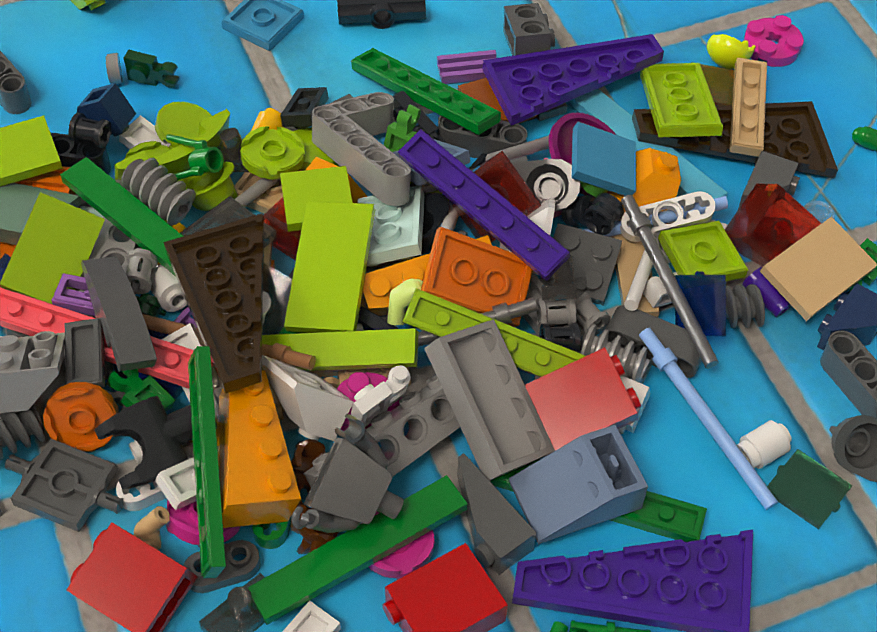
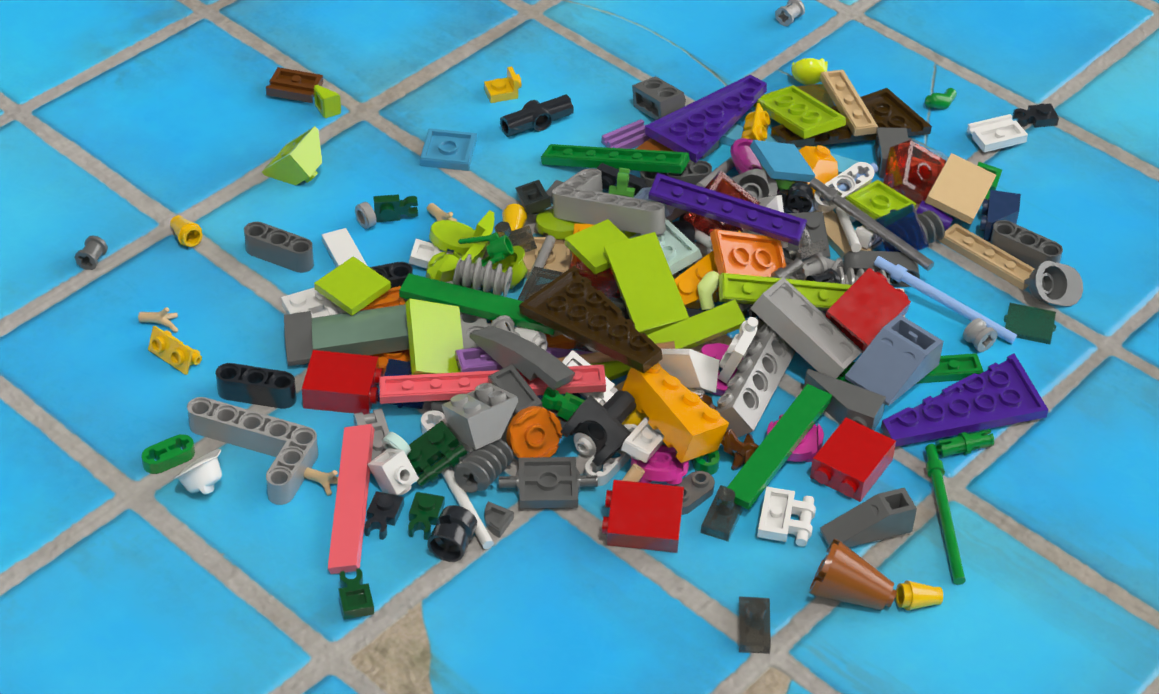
camera: 25 degrees left, 10 degrees down
black bush [68,113,111,148] -> none
dark blue slope [77,83,136,137] -> none
green tile [188,346,226,578] -> none
lime tile [240,126,305,180] -> none
dark grey torso [291,414,404,533] -> none
white brick [737,420,792,469] -> none
dark pink plate [743,15,804,67] -> none
none -> white tile [322,228,367,267]
none -> tan bar [427,203,457,222]
none -> yellow hinge [741,103,770,141]
none -> tan tile [939,223,1035,290]
none -> light grey wheel [963,318,998,352]

